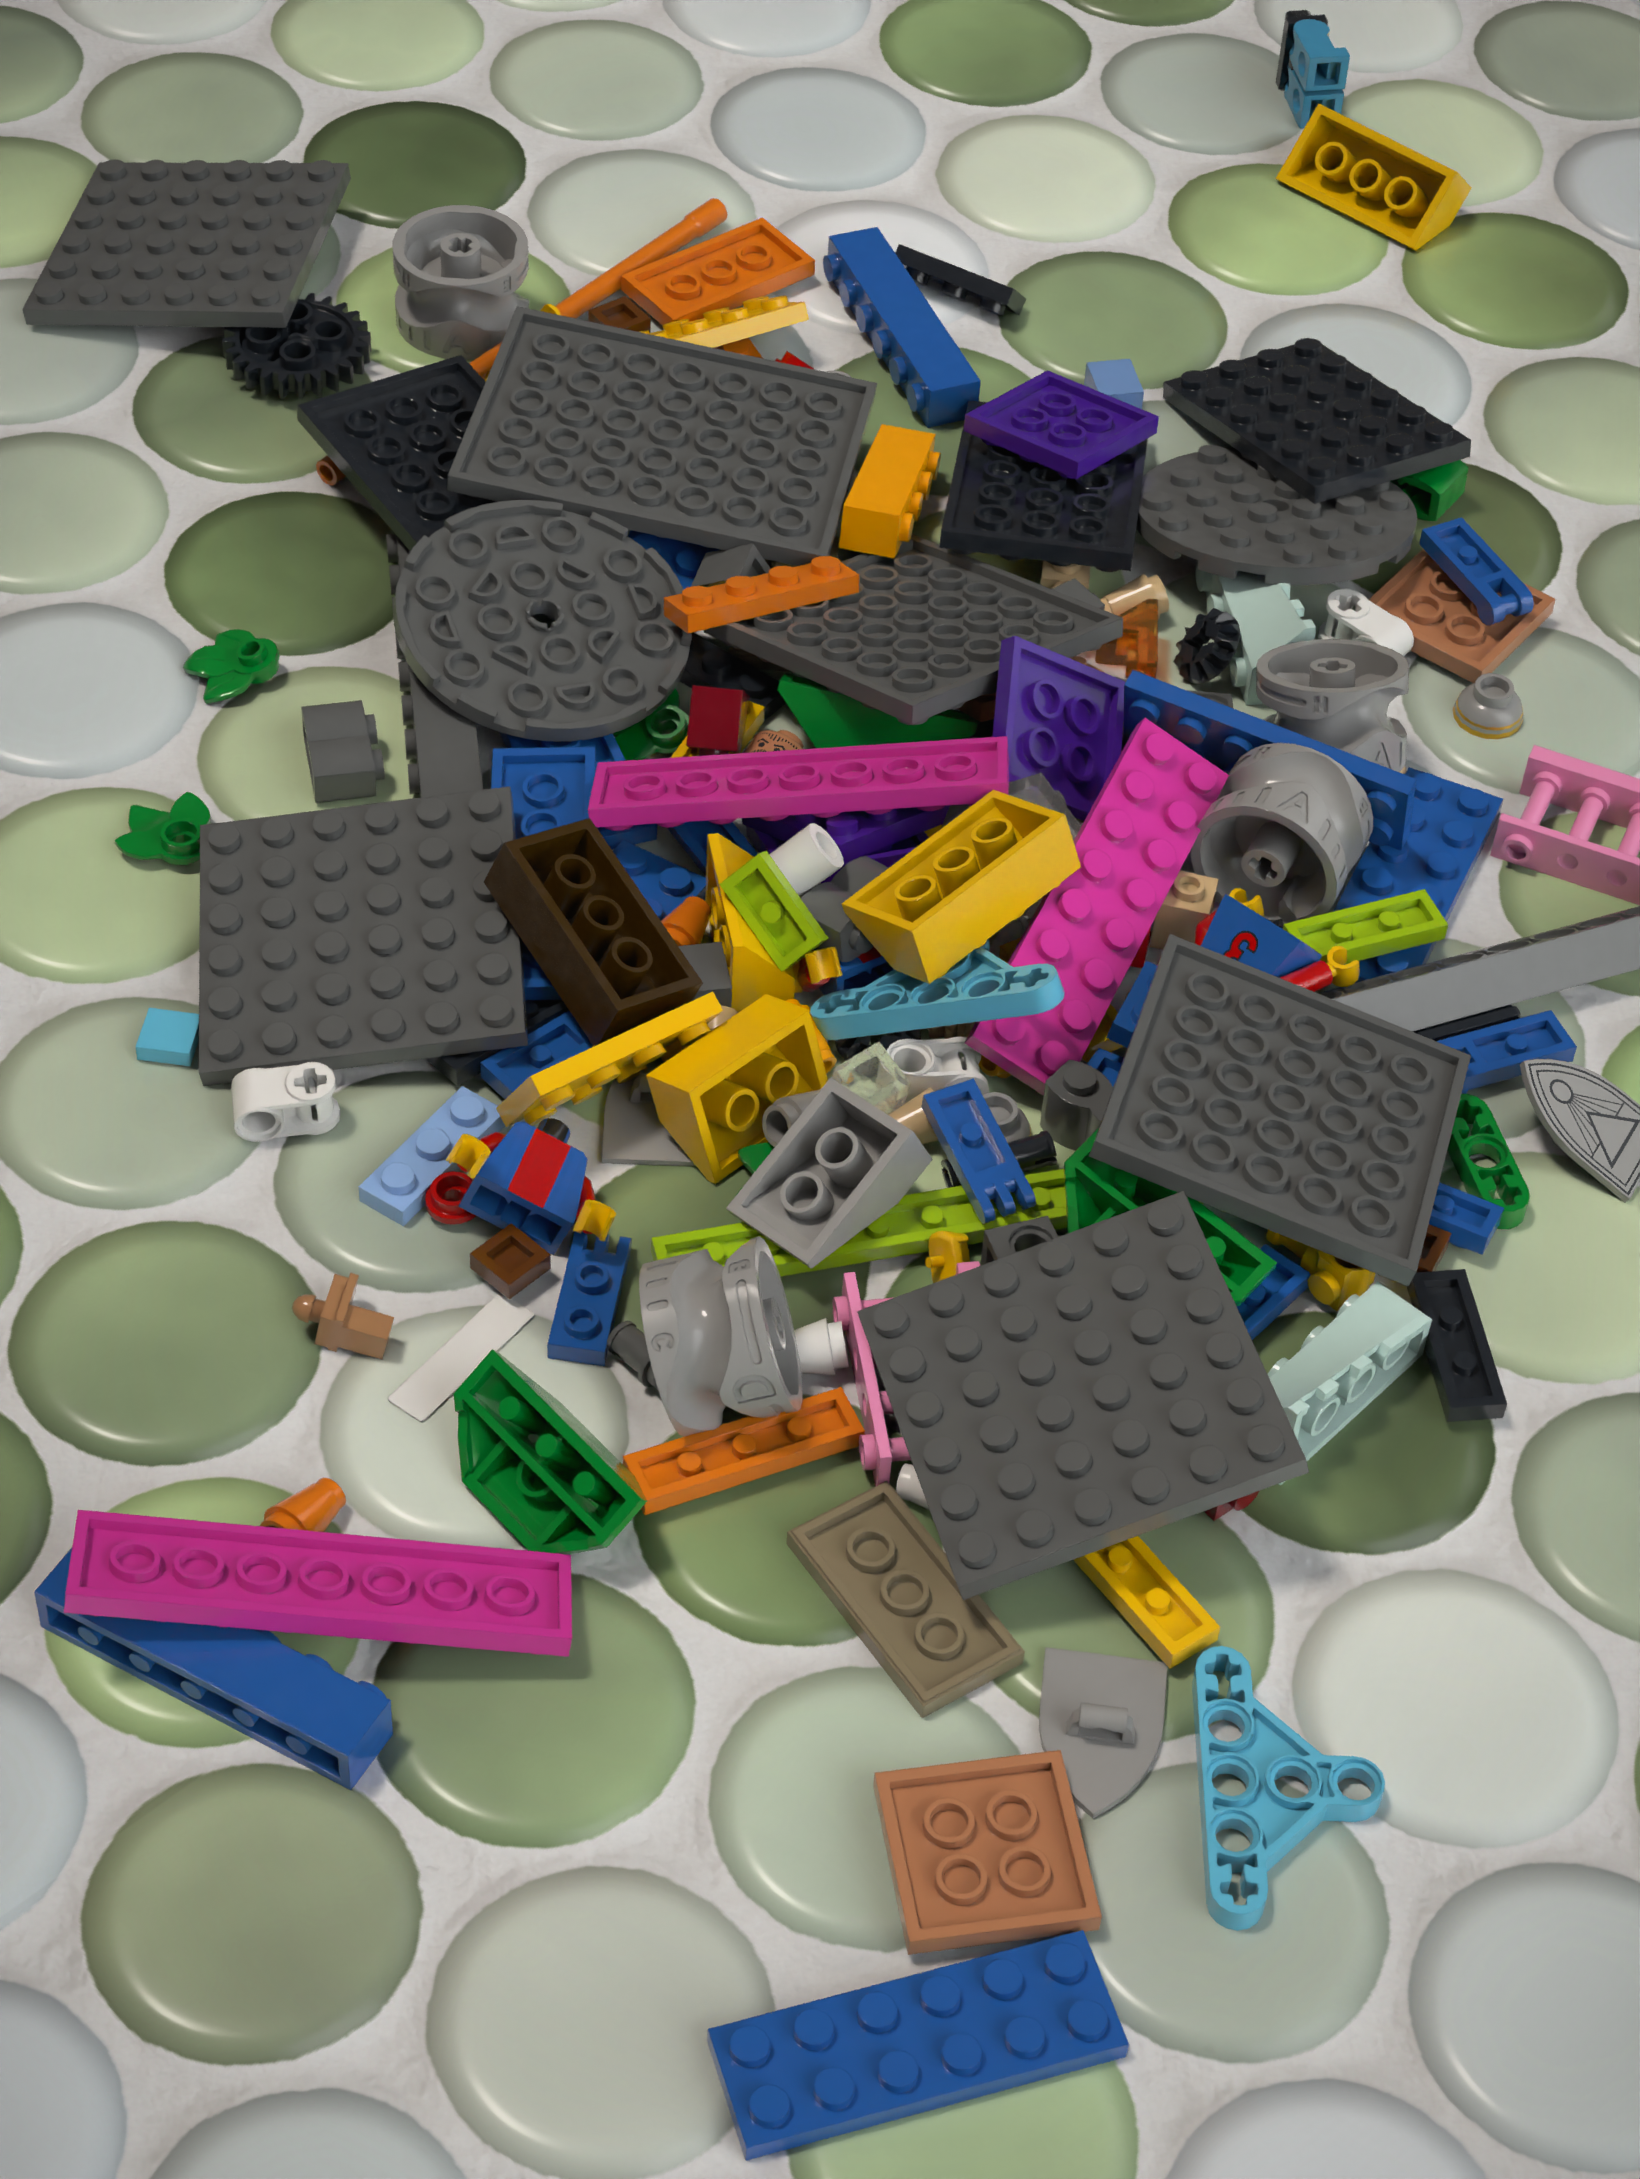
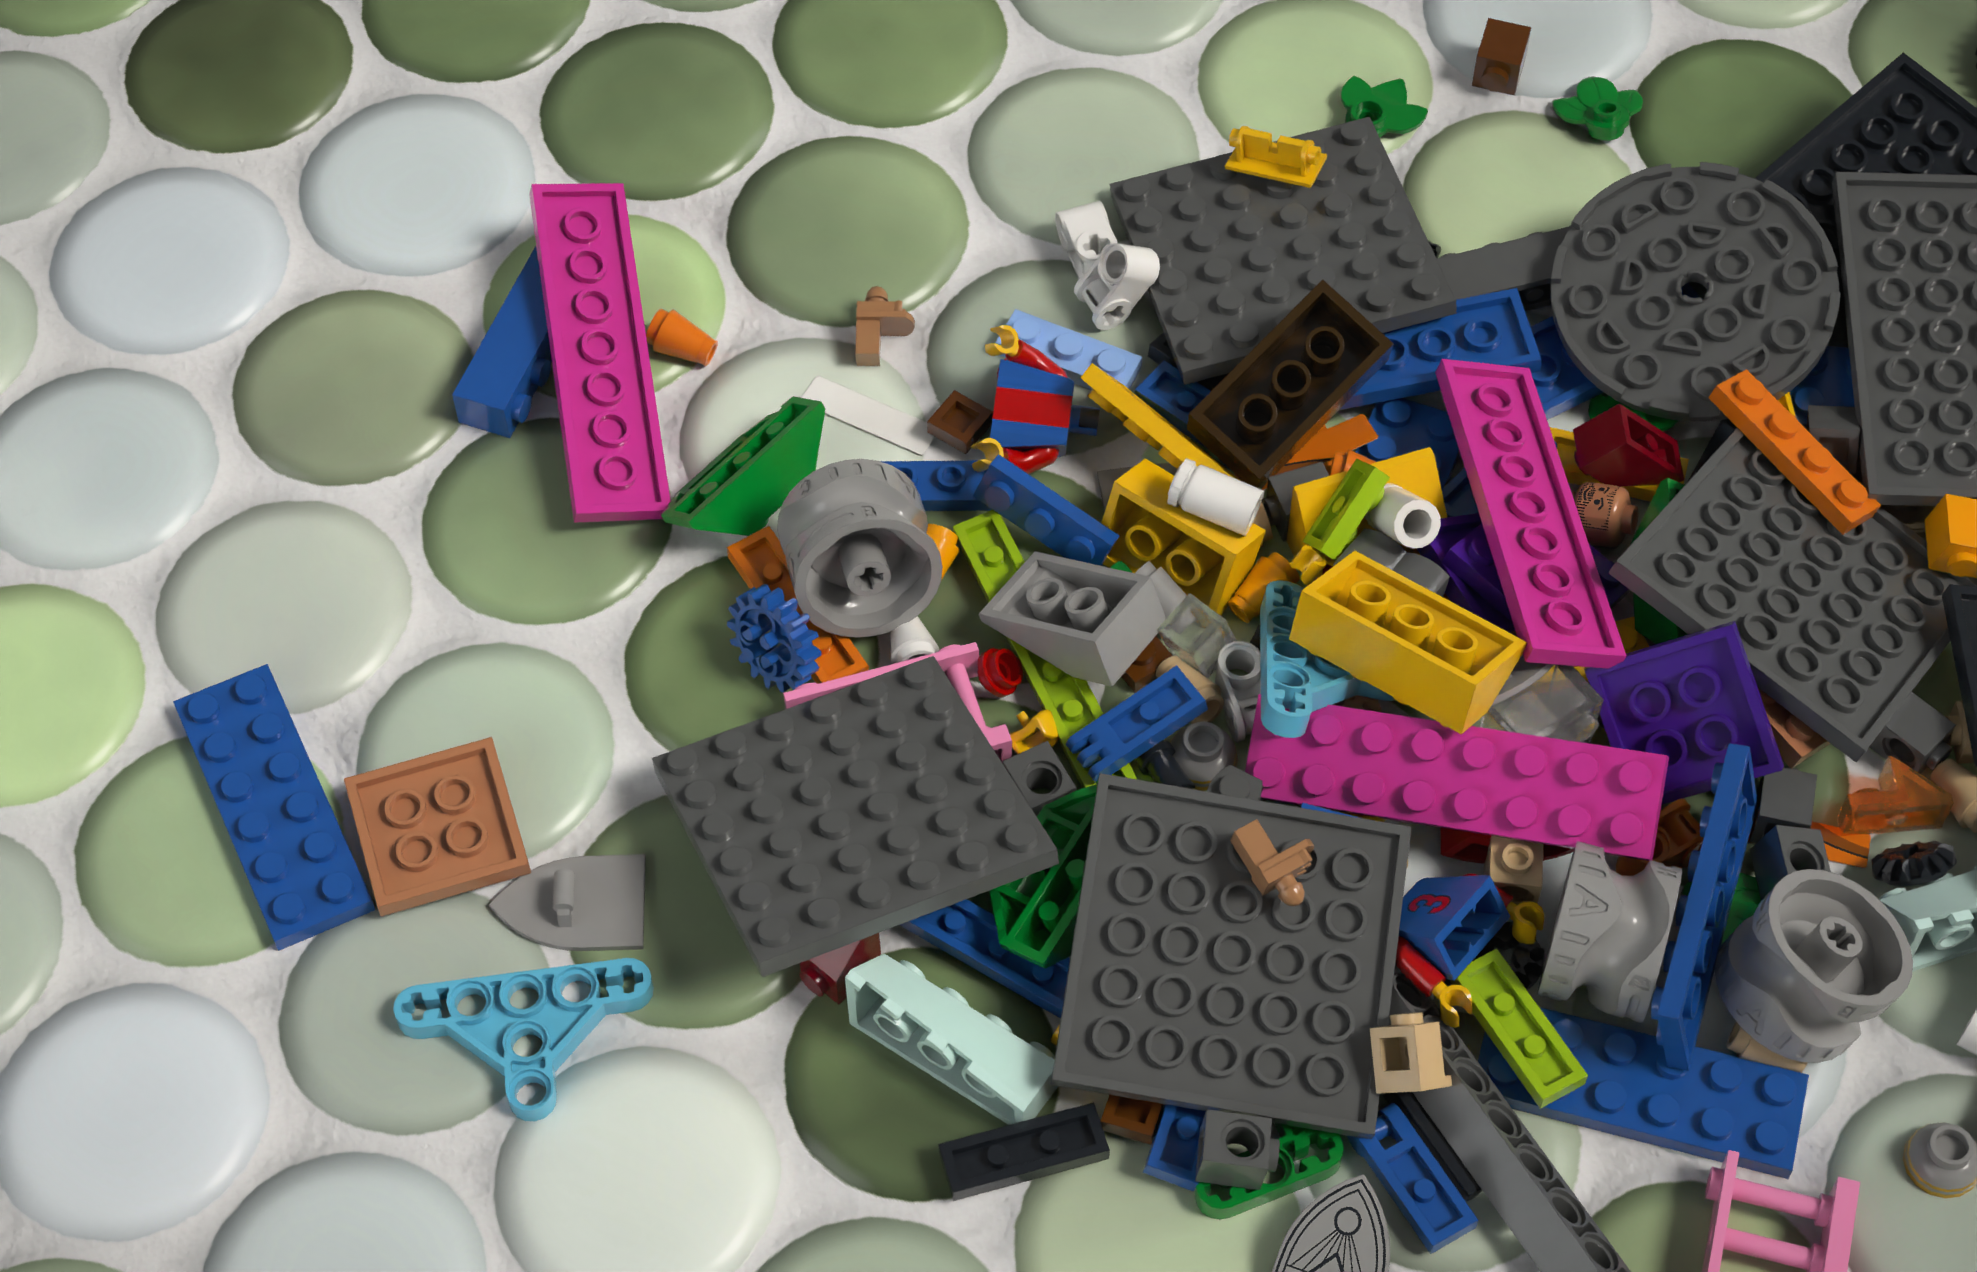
camera: 85 degrees right, 10 degrees up
medium azure tile [135,1008,199,1066] -> none
dark grey brick [301,700,385,803] -> none
dark tan tile [786,1481,1025,1718] -> none
yellow plate [1073,1536,1220,1669] -> none
none -> blue gear [727,584,822,692]
none -> blue plate [973,454,1119,566]
none -> red plate [977,648,1023,697]
none -> white piece [1074,243,1160,330]
none -> white piece [1167,458,1264,536]
none -> dark grey brick [1195,1109,1280,1190]
none -> yellow hinge [1225,126,1327,188]
none -> medium nougat piece [1230,819,1314,906]
none -> tan brick [1370,1012,1452,1094]
none -> reddish brown brick [1472,18,1532,96]

